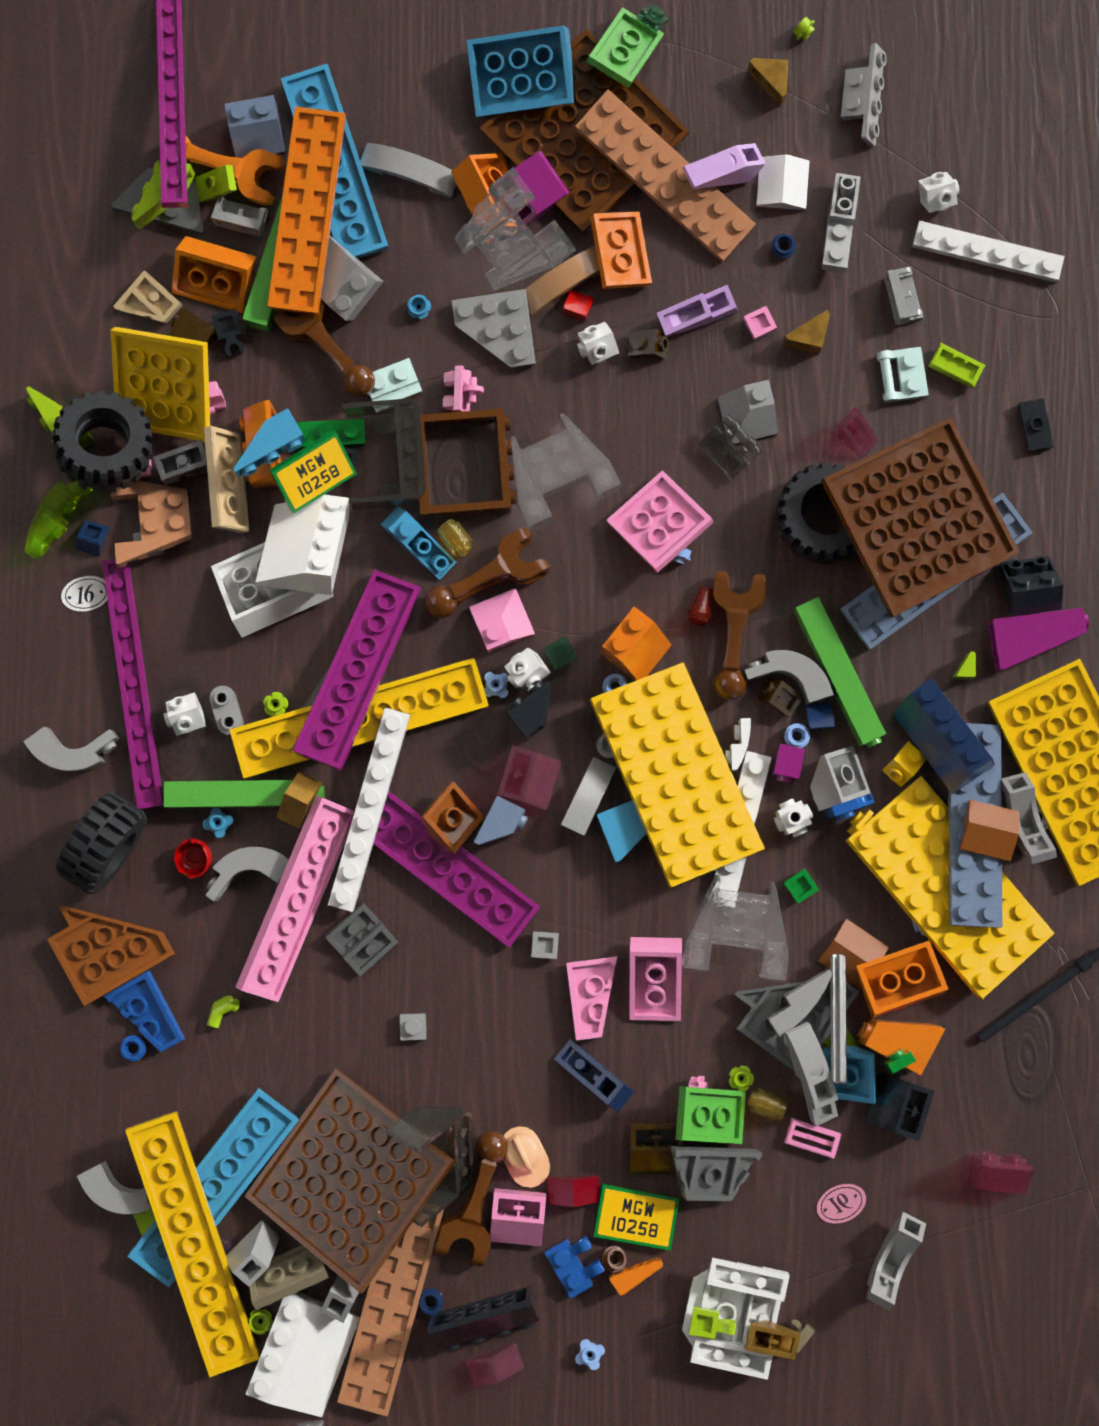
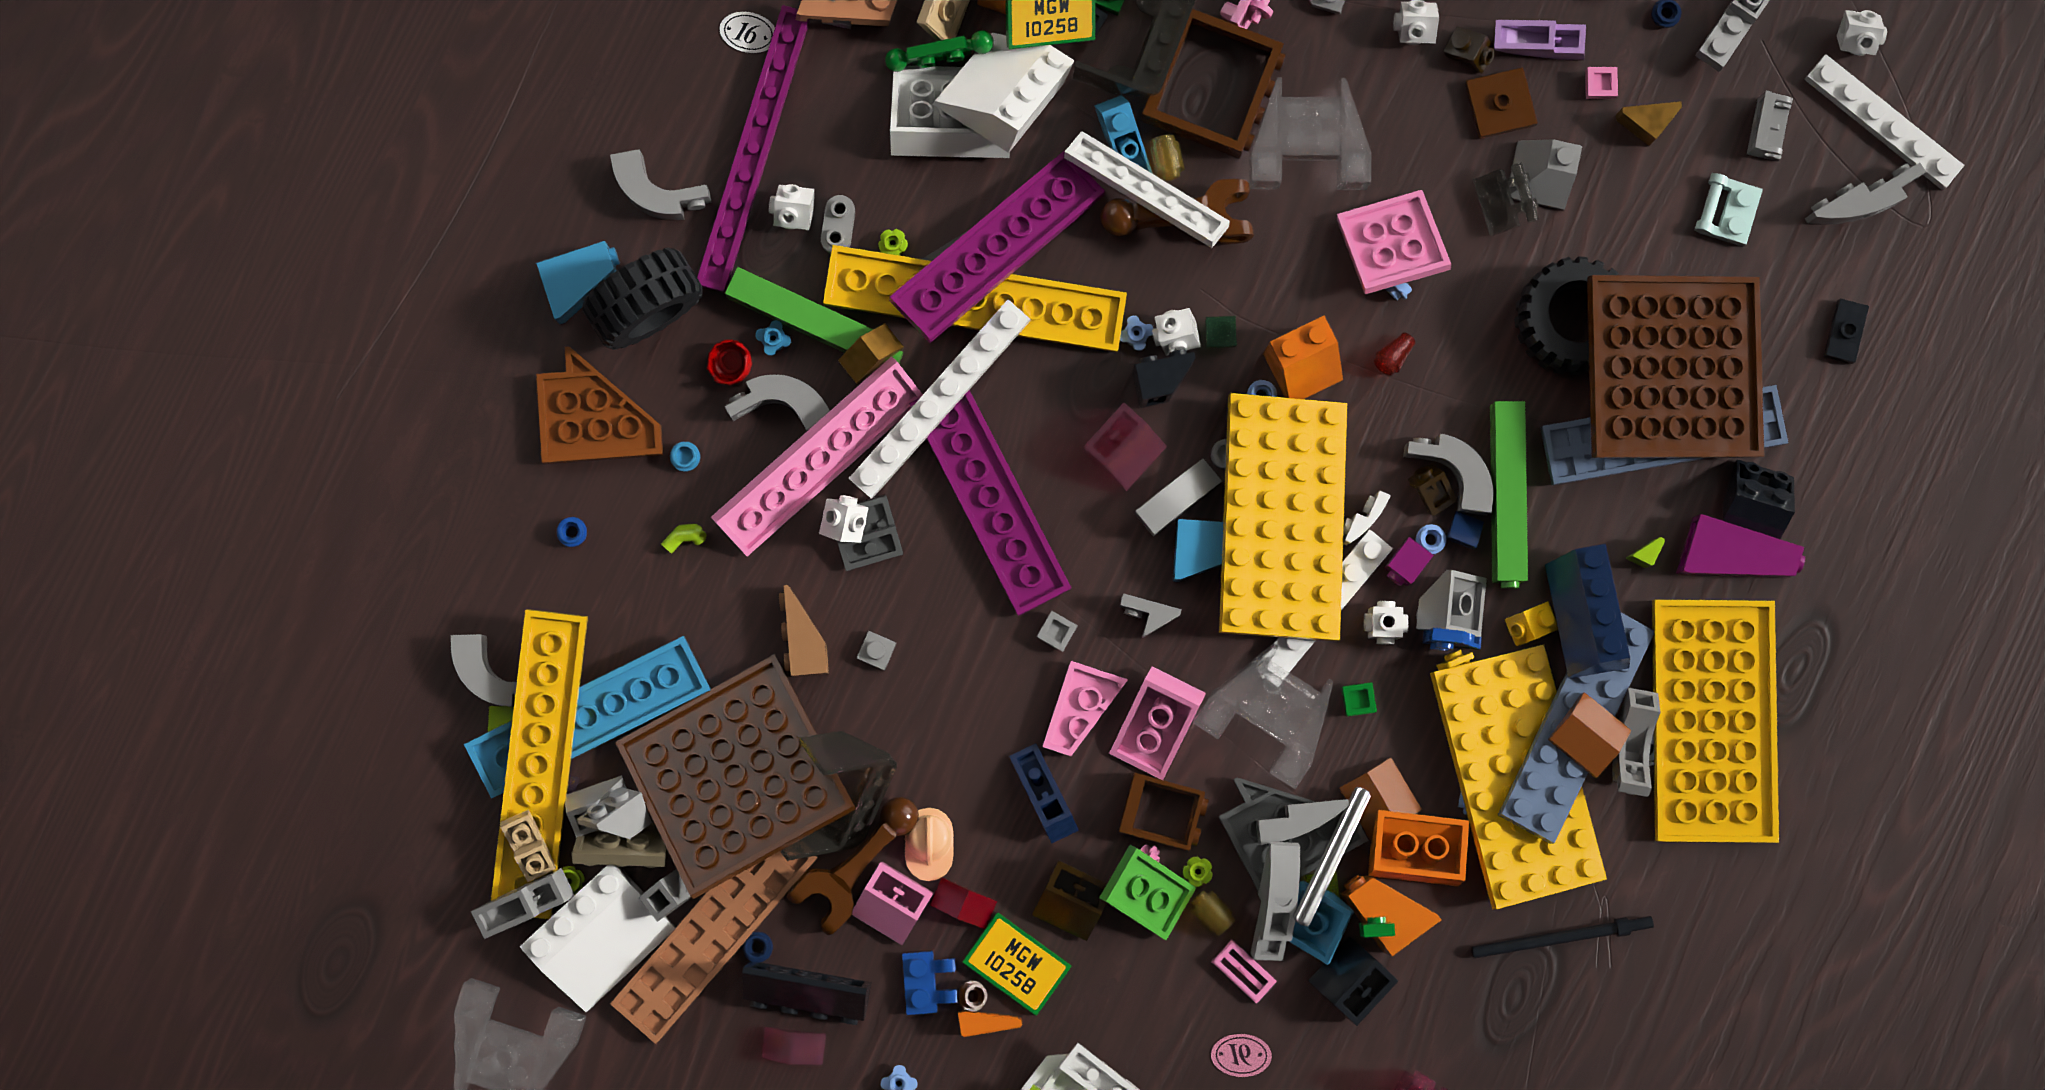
camera: 20 degrees right, 0 degrees up
blue wing [104,971,185,1052] -> none
dark orange slope [421,781,485,854] -> none
bright pink slope [469,588,535,654] -> none
sand blue slope [474,796,528,846] -> none
dark grey wing [671,1146,762,1201] -> none
reddish brown piece [713,570,767,700] -> none
clear pink slope [833,407,879,458] -> none
lime plate [928,343,985,389] -> none
none -> light grey slope [471,868,574,939]
none -> tan slope [500,809,556,882]
none -> dark azure slope [536,241,620,324]
none -> light grey slope [577,787,652,839]
none -> dark azure plate [670,442,700,472]
none -> medium nougat slope [779,585,829,677]
none -> white brick [819,495,868,543]
none -> green plate [885,30,994,72]
none -> white plate [1064,131,1230,248]
none -> reddish brown window [1118,773,1209,851]
none -> light grey slope [1119,593,1182,638]
none -> reddish brown plate [1465,67,1538,139]
none -> light grey slope [1805,162,1926,224]

